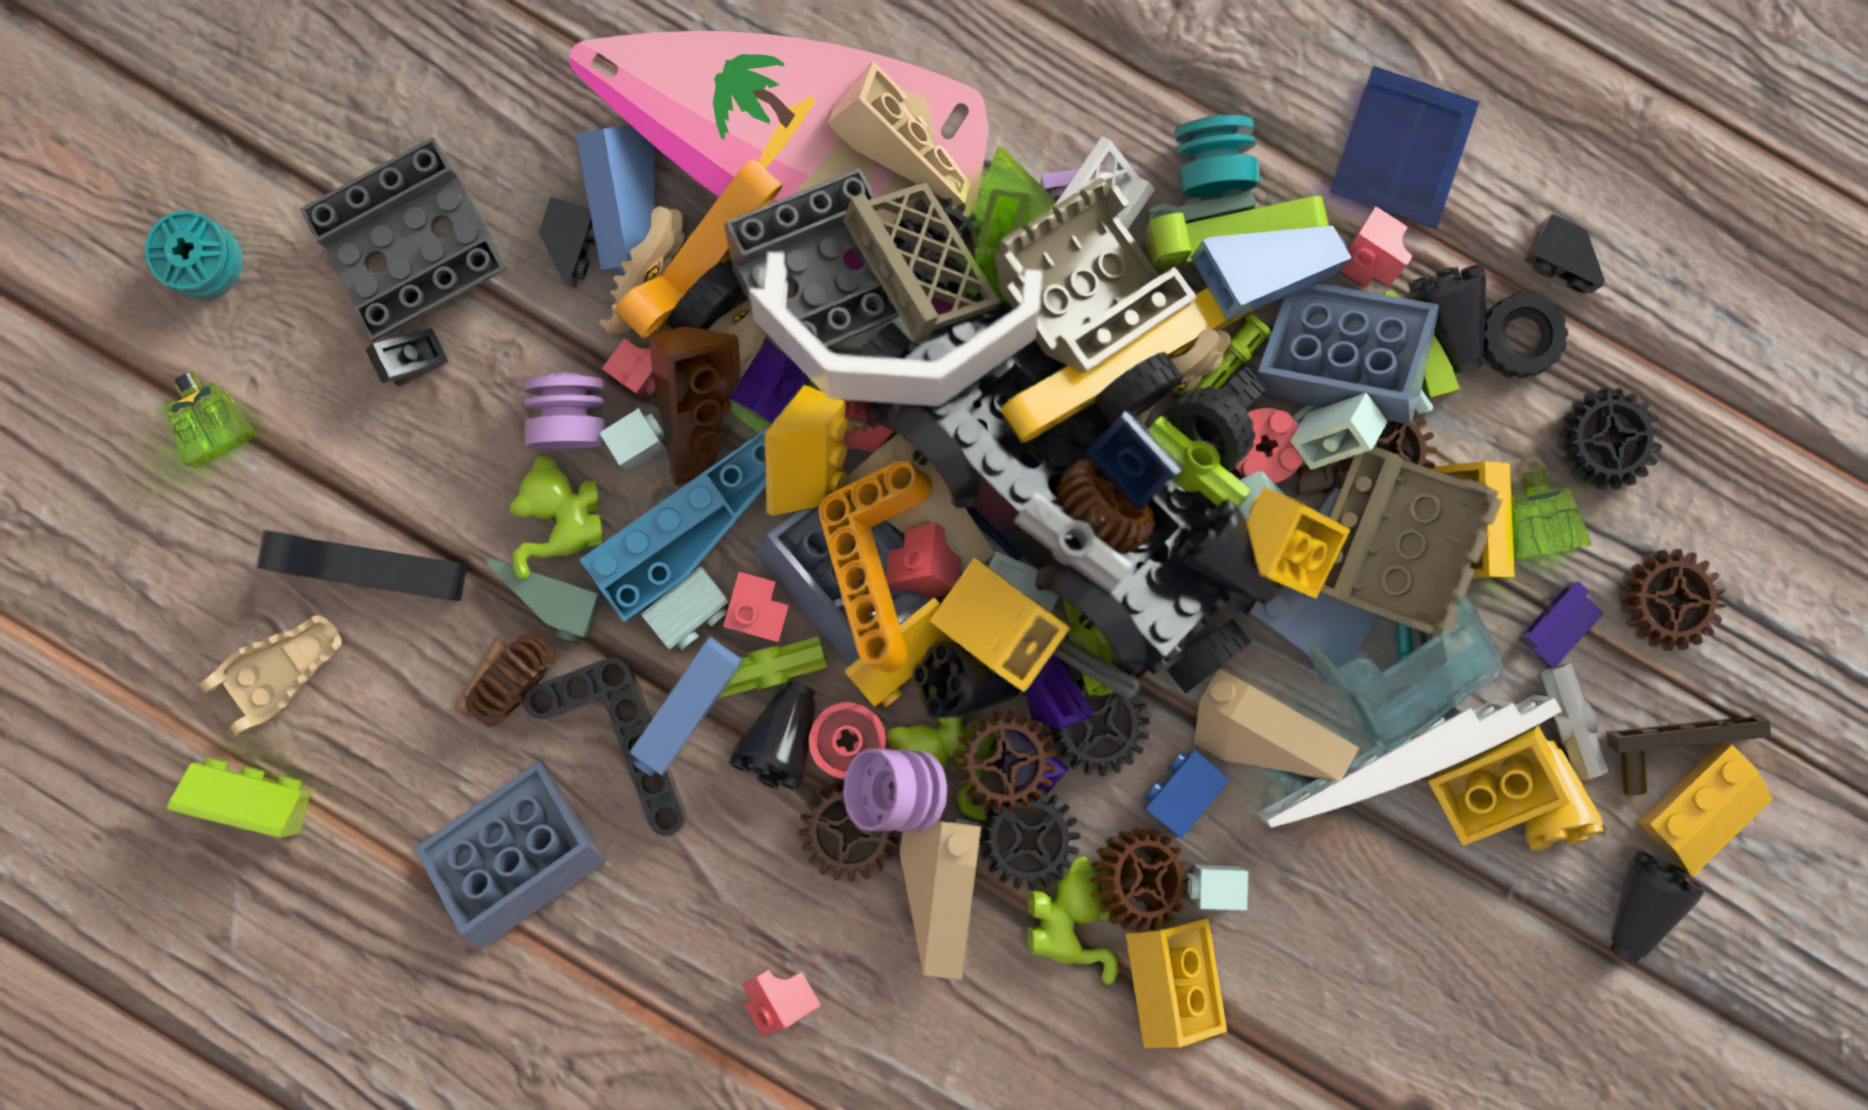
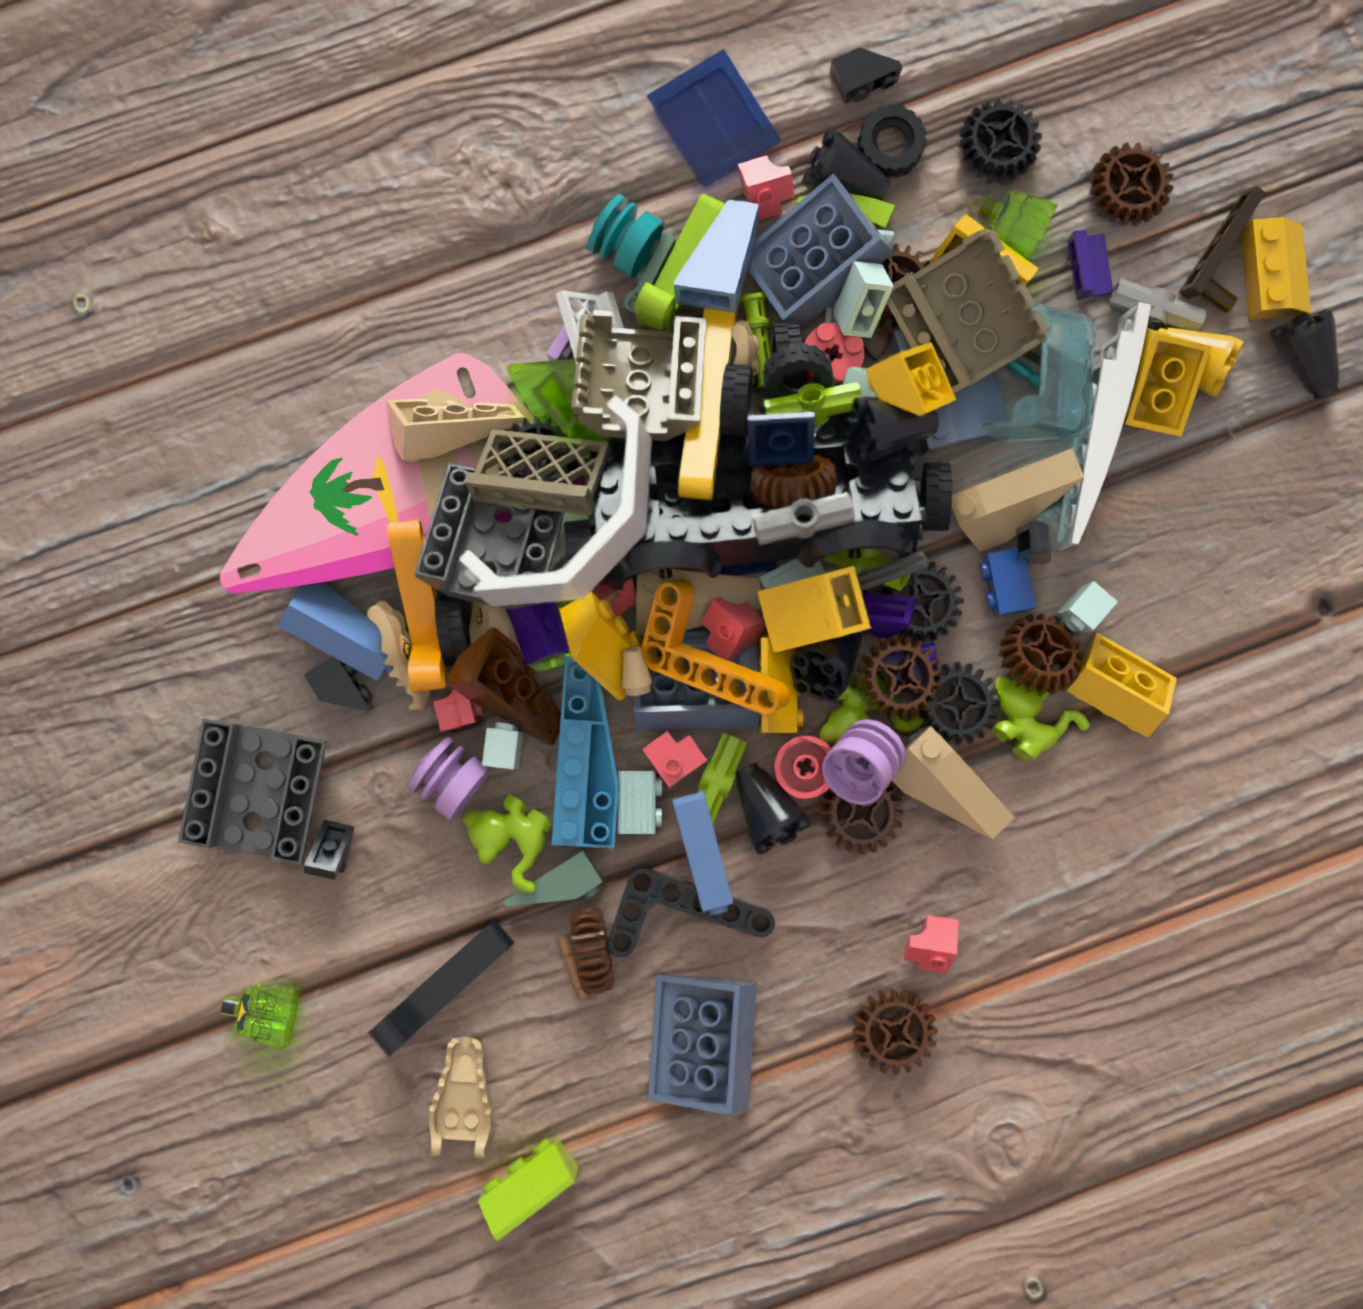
camera: 50 degrees left, 0 degrees up
teal wheel [145,210,243,300] -> none
none -> tan cone [622,647,653,696]
none -> reddish brown gear [852,988,938,1075]
none -> black slope [1016,521,1051,564]

